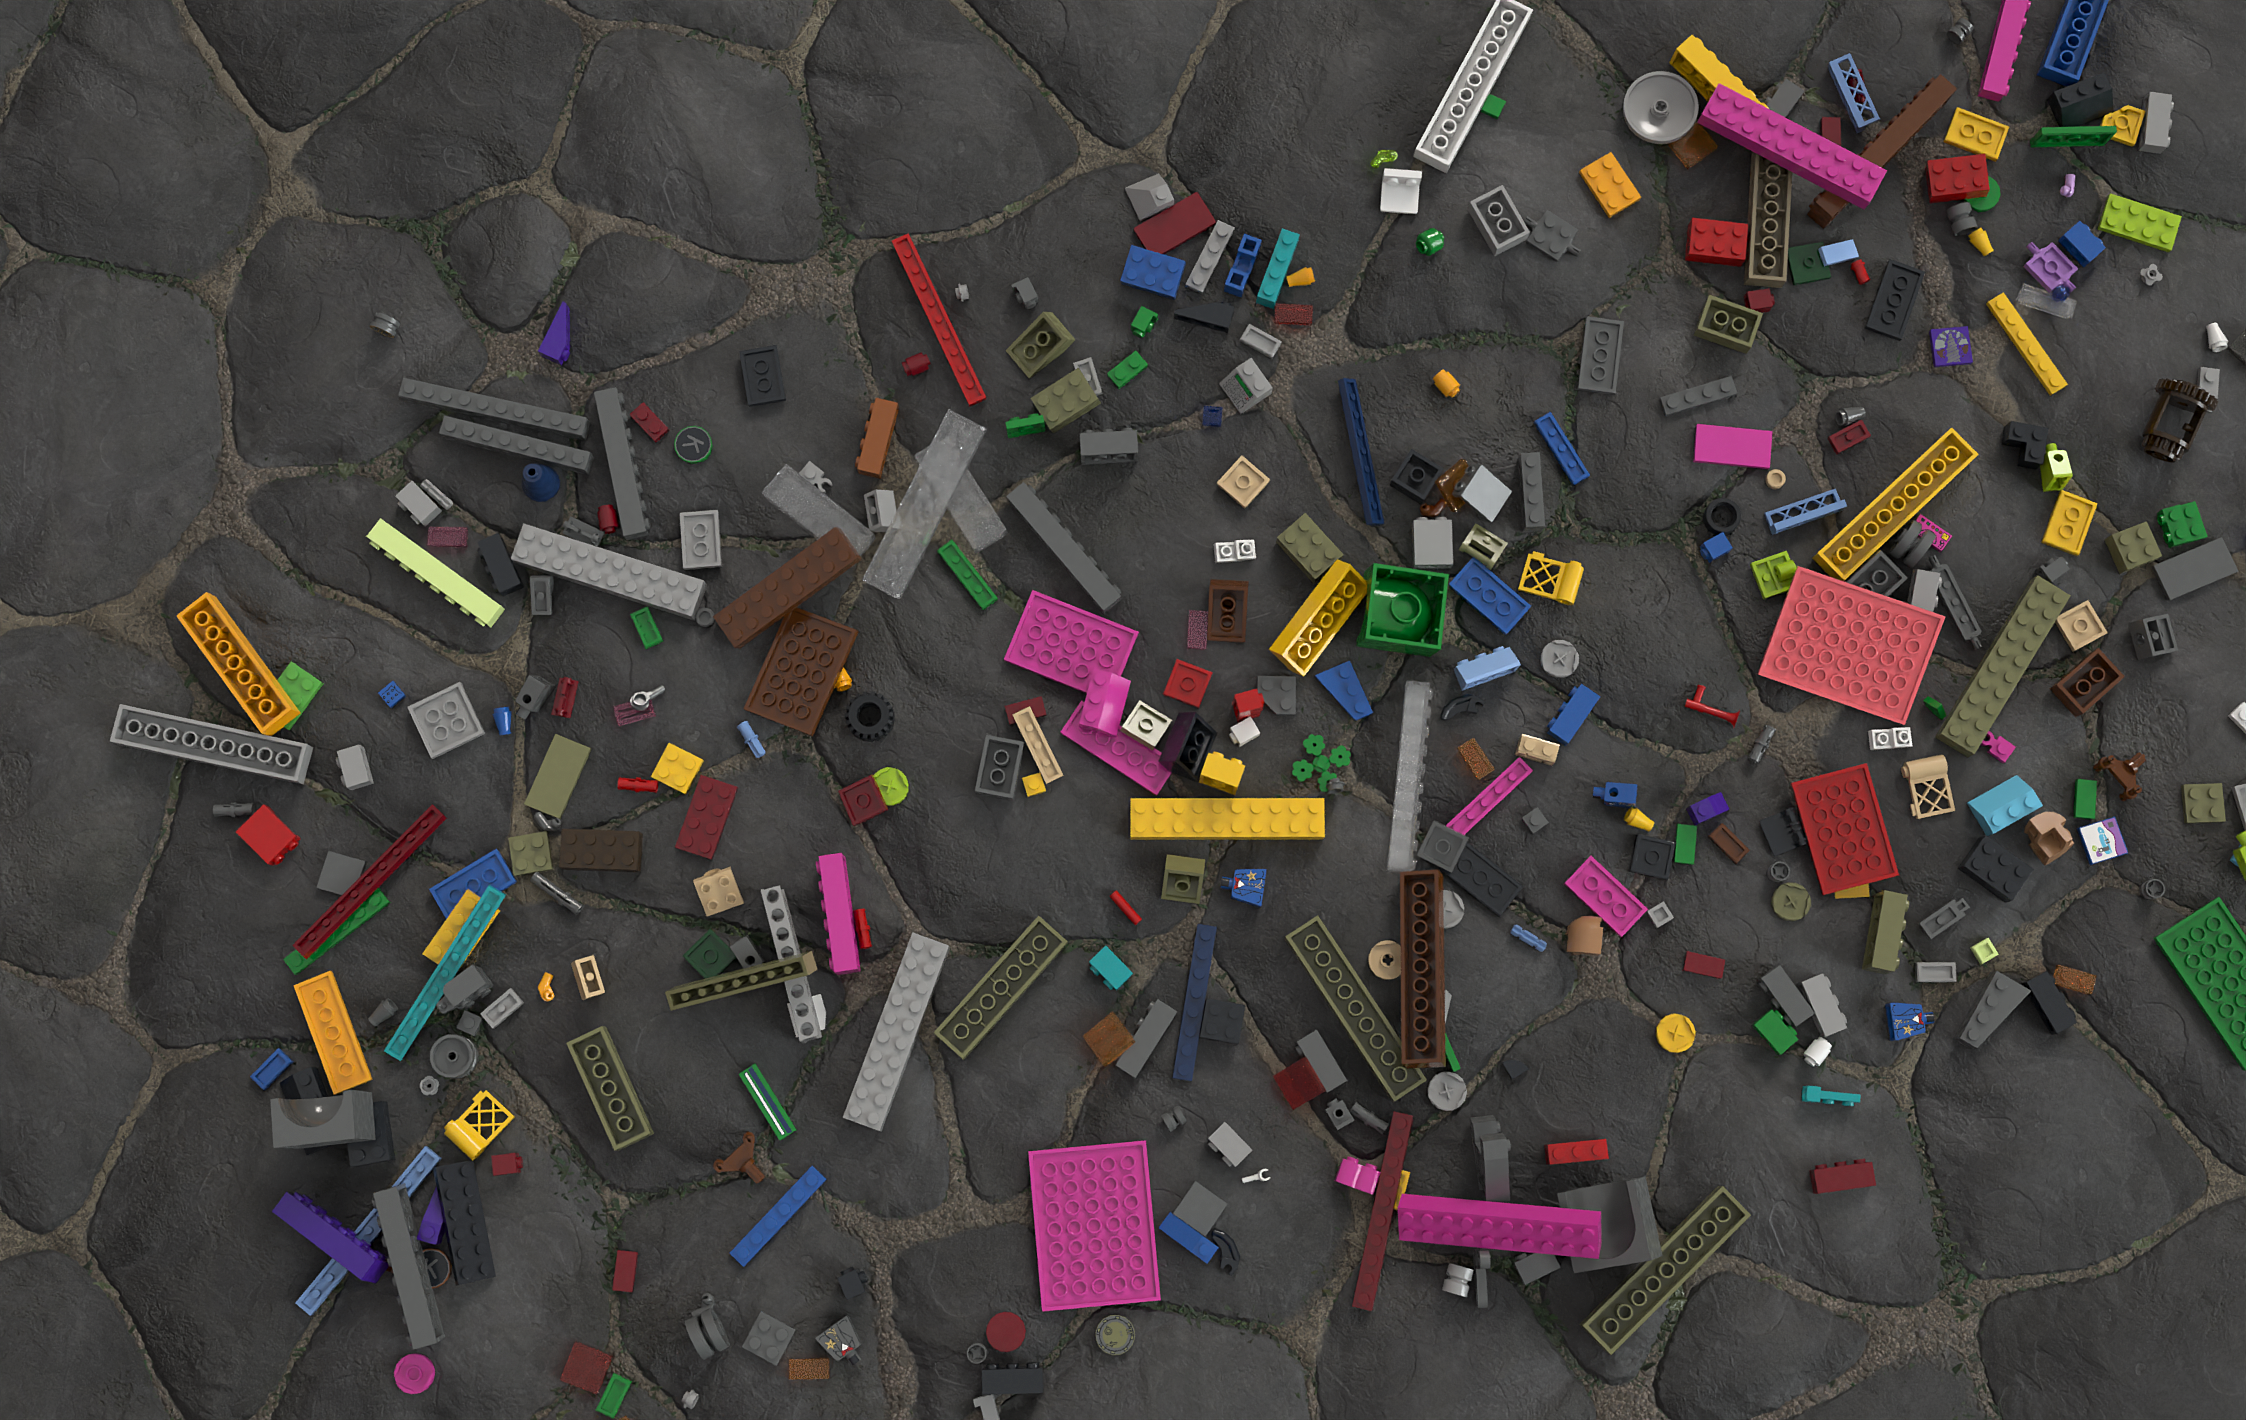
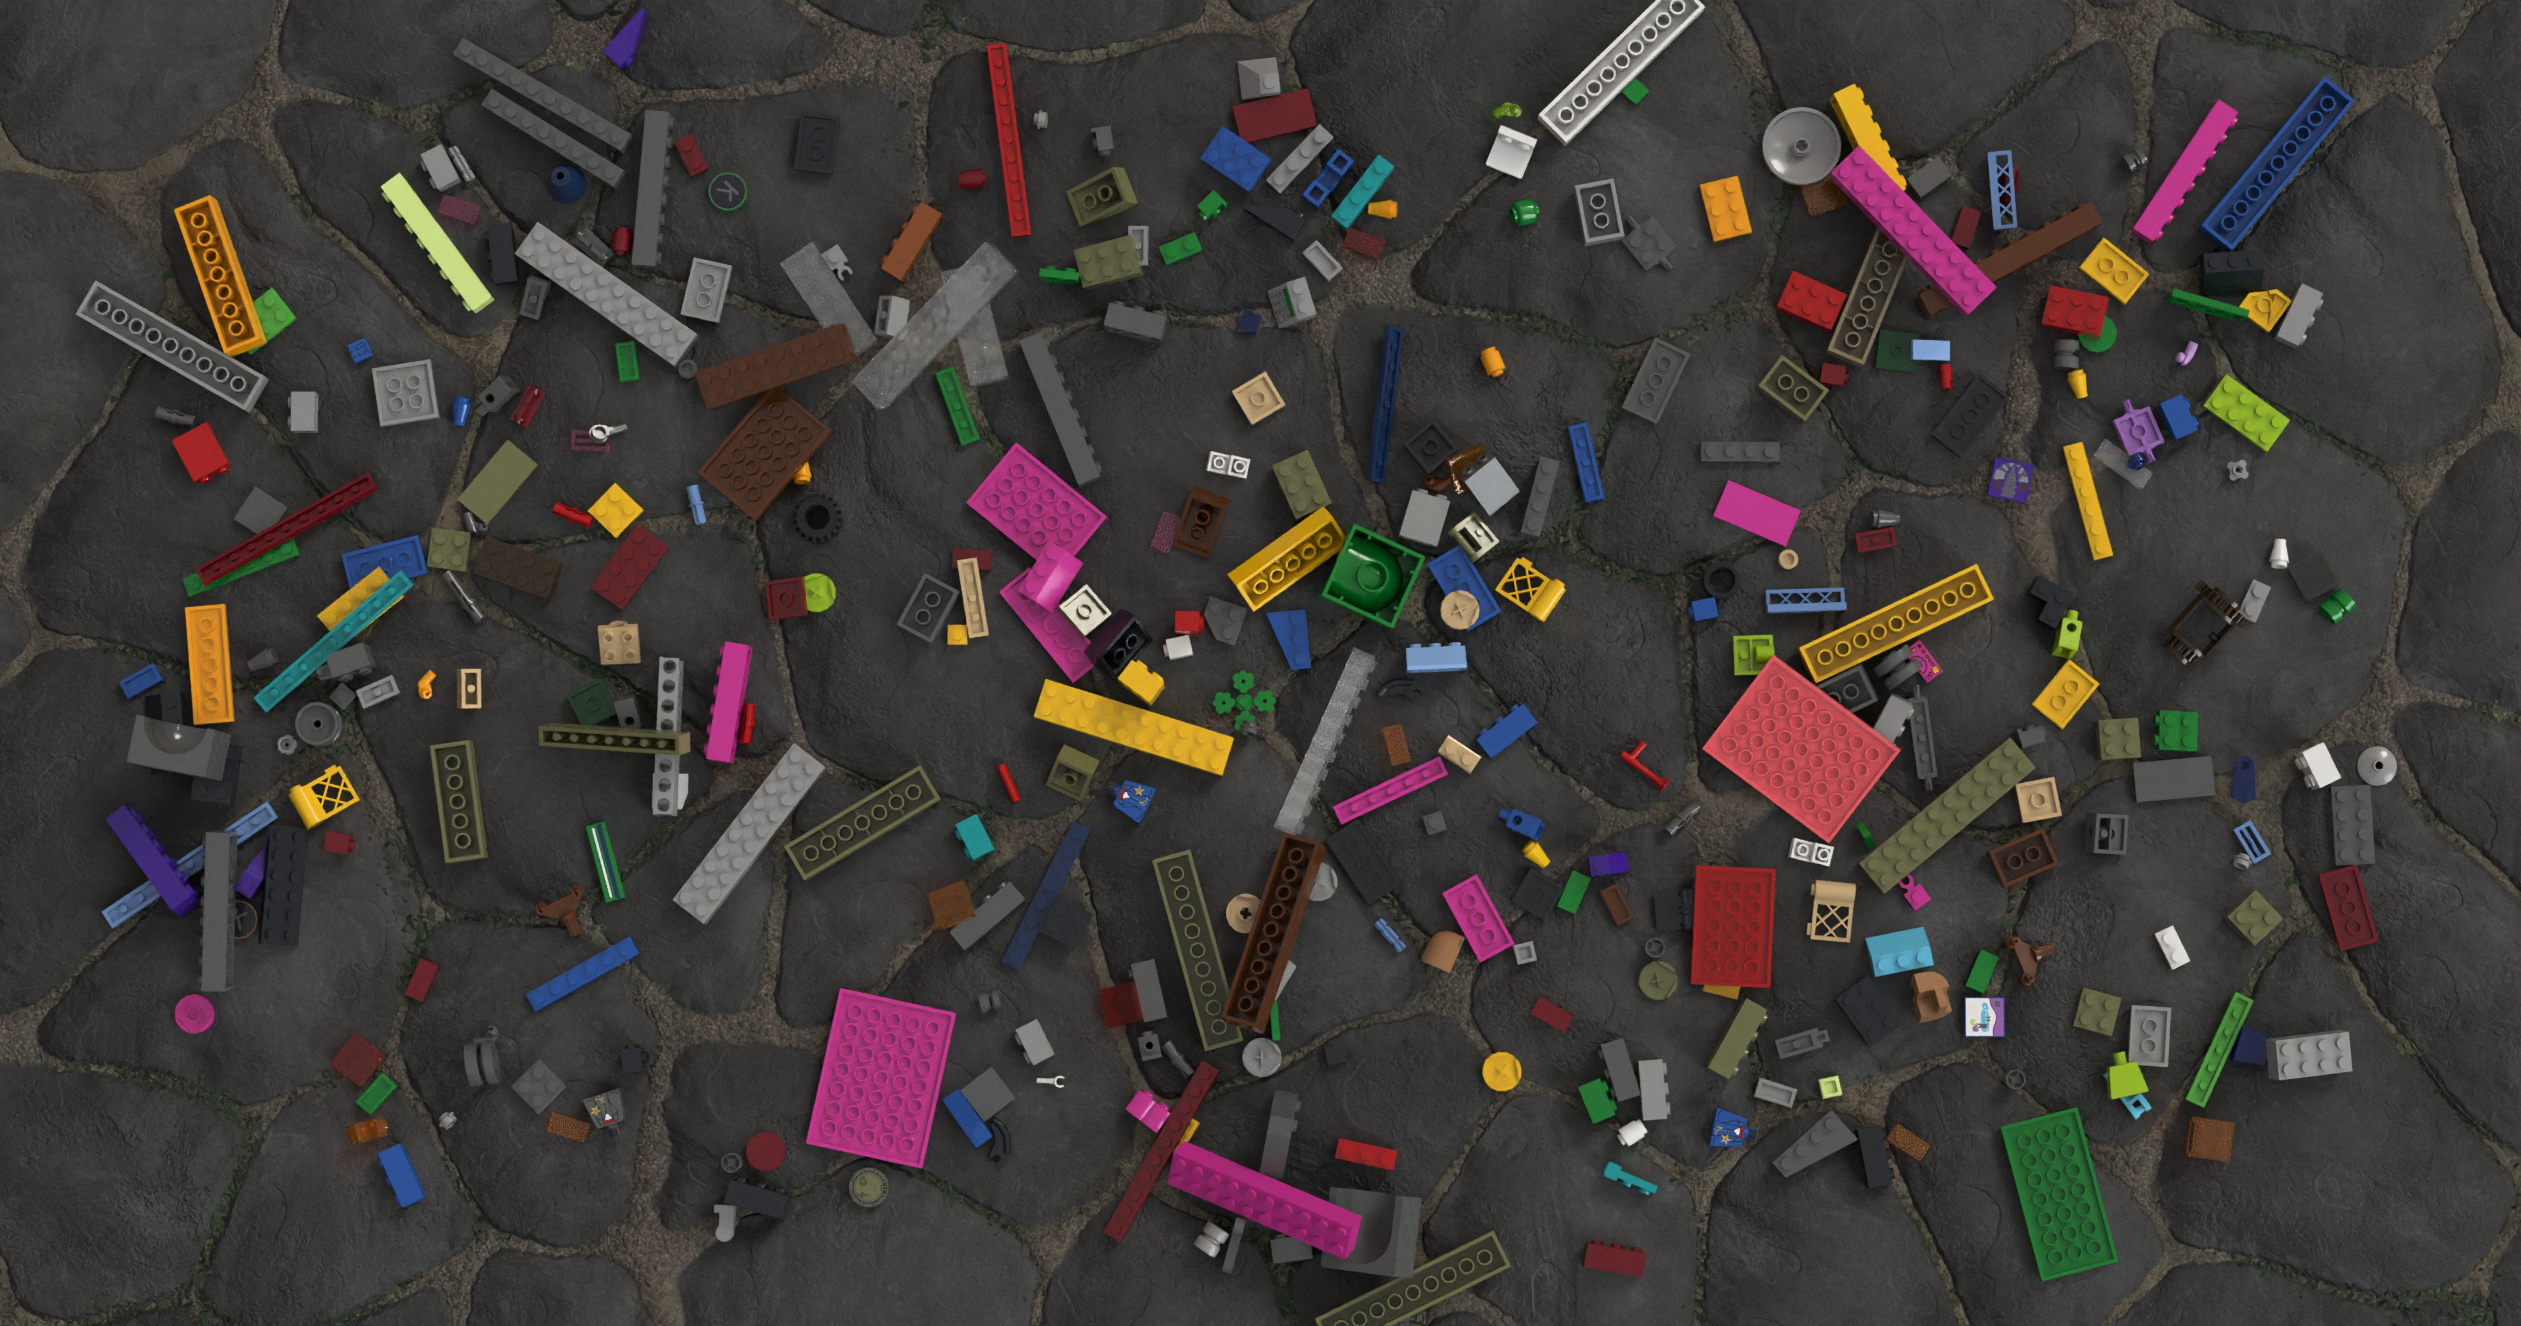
camera: 20 degrees right, 5 degrees up
red tile [1163,659,1213,709] -> none
dark grey plate [1417,820,1469,873] -> none
light grey tile [1540,640,1579,678] -> none
none -> tan tile [1440,590,1480,630]

